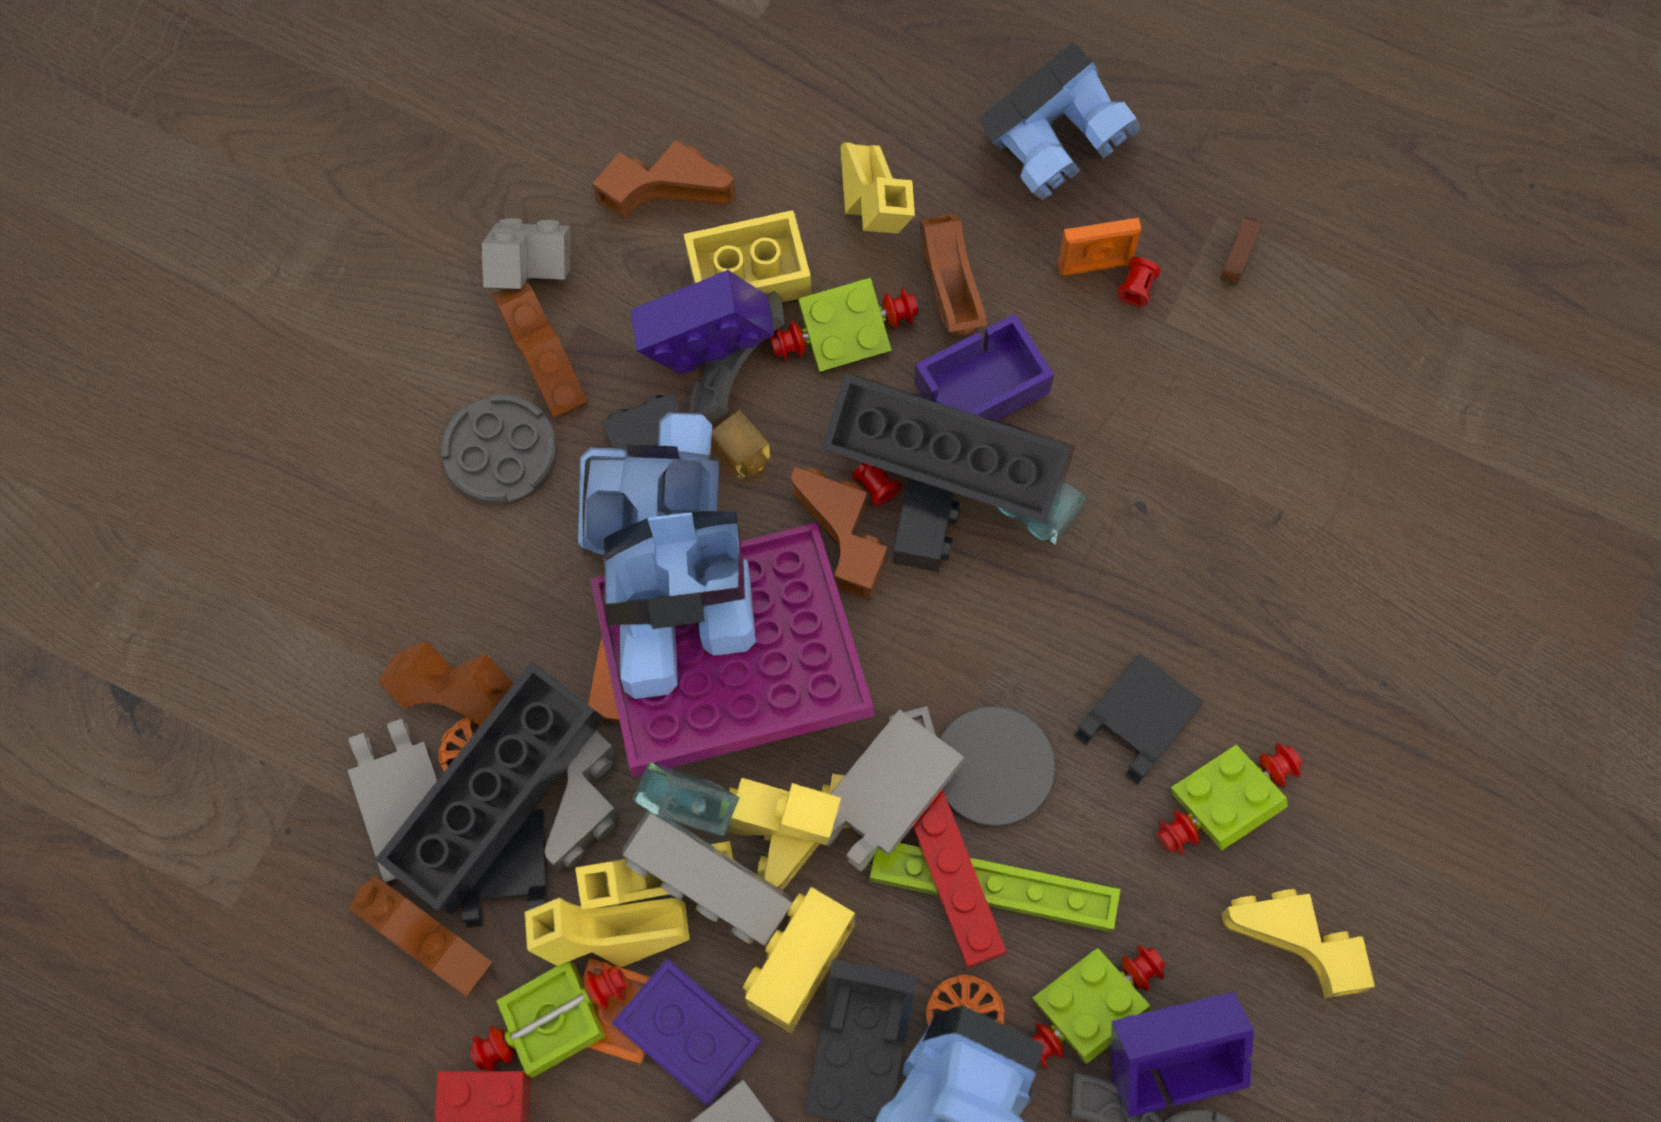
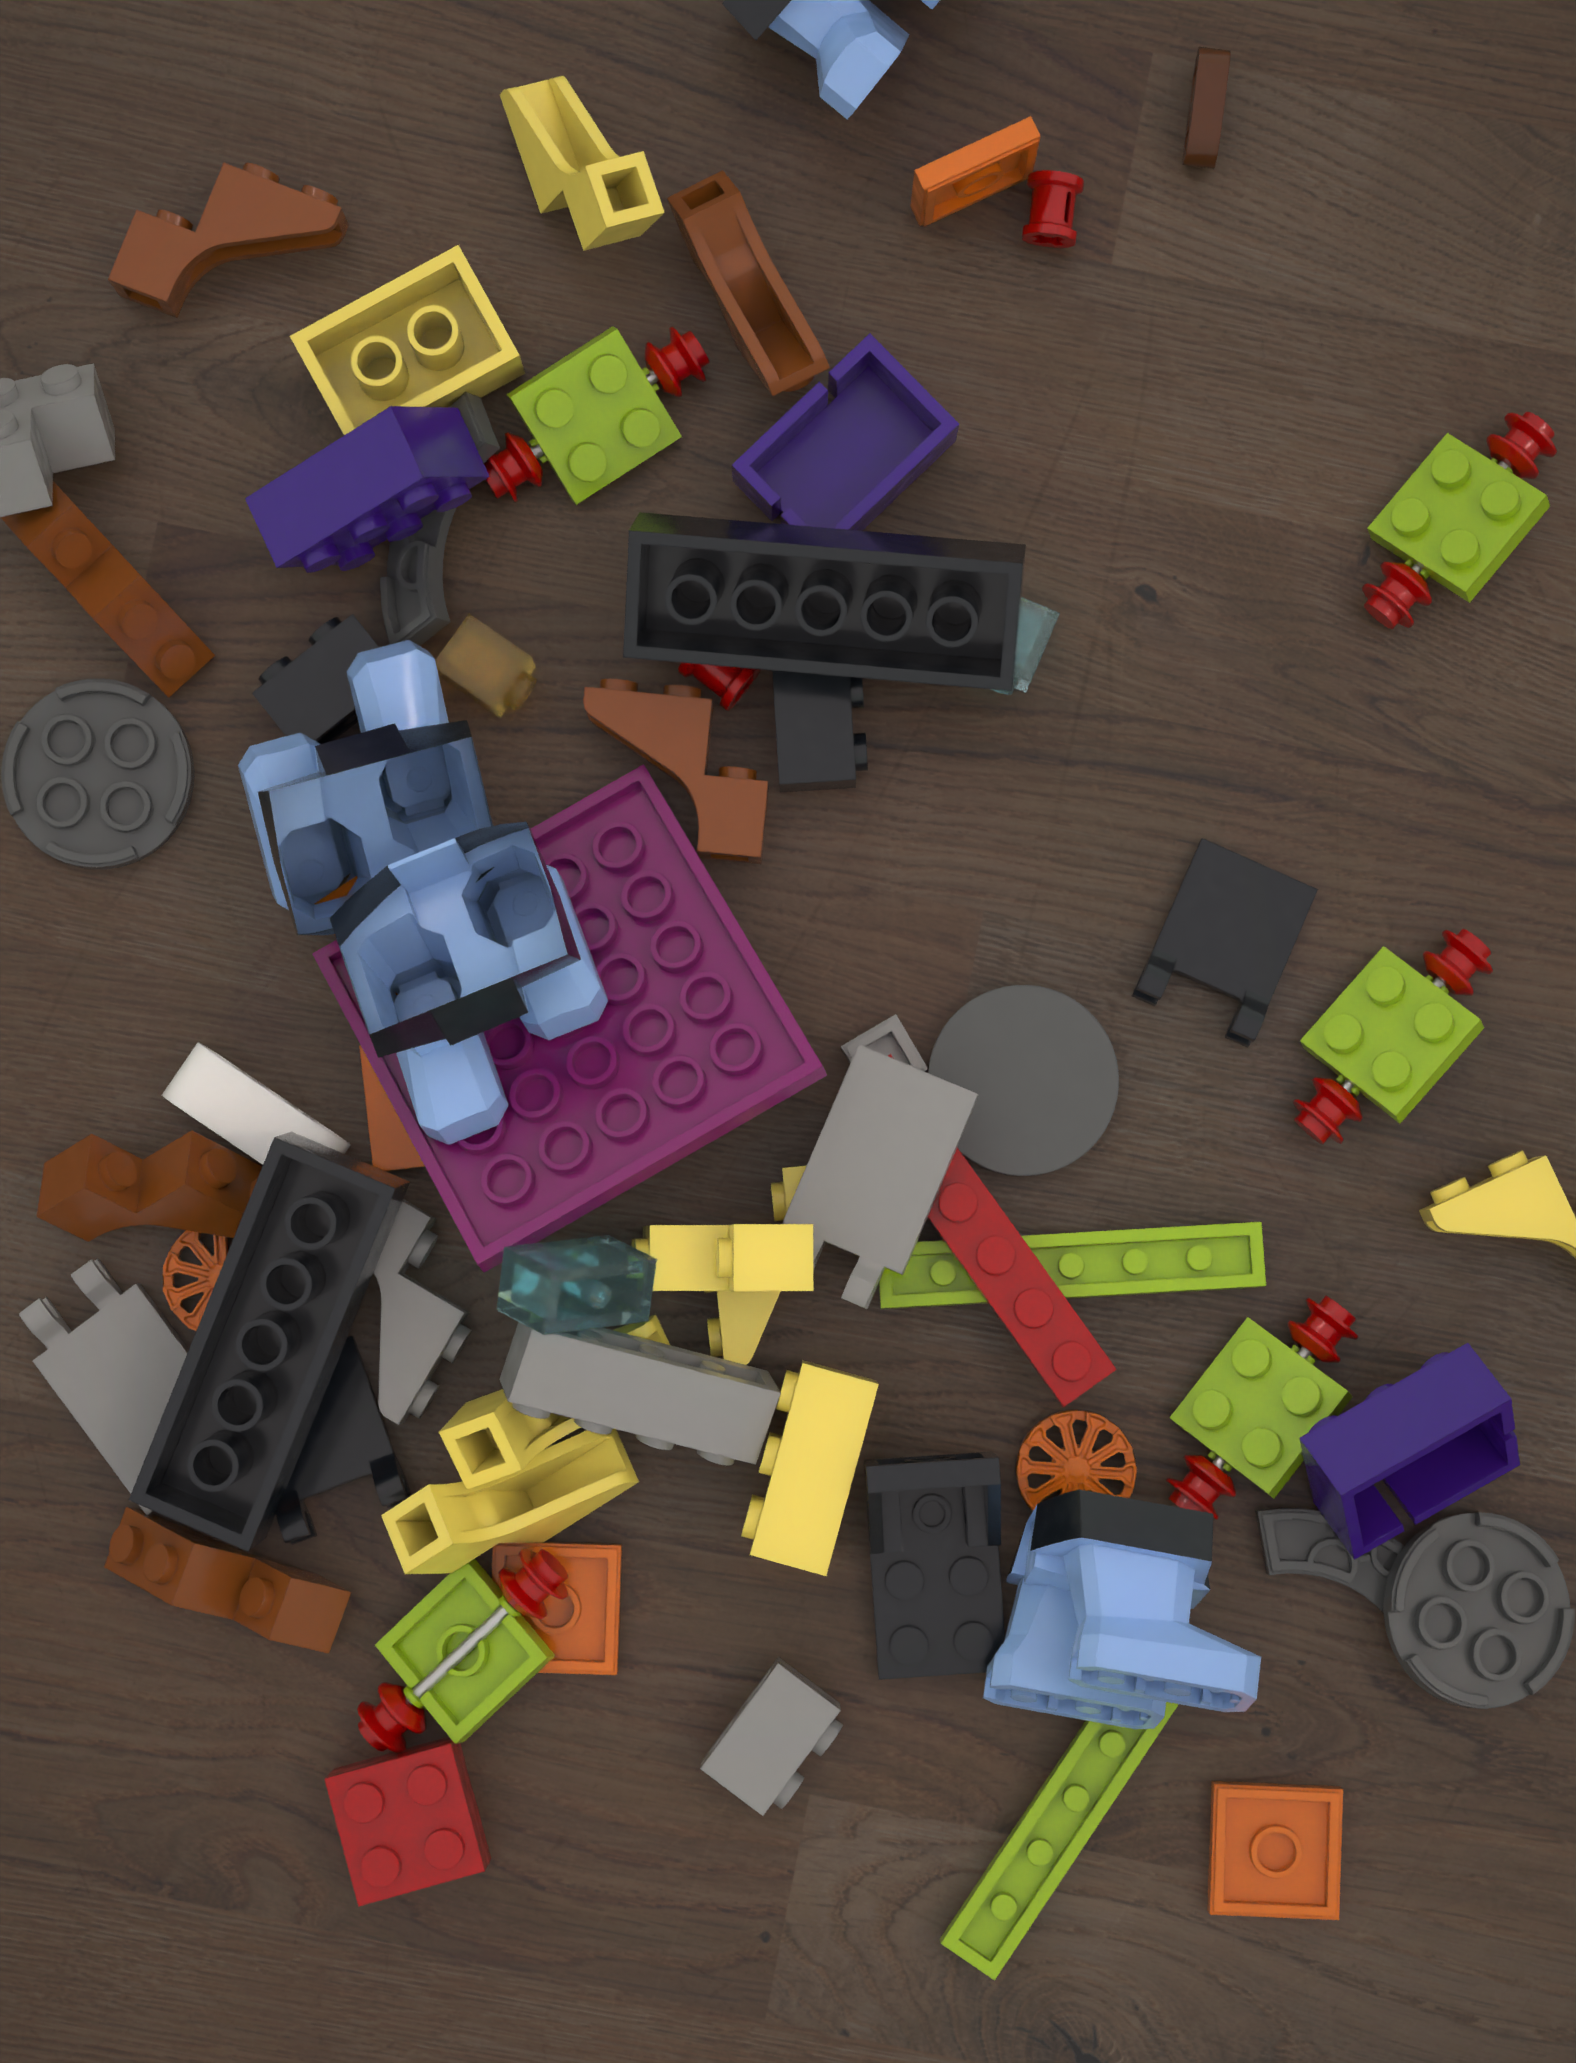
camera: 15 degrees left, 15 degrees up
dark purple tile [612,958,762,1107] -> none
none -> white beam [162,1042,350,1165]
none -> lime plate [1362,412,1557,629]

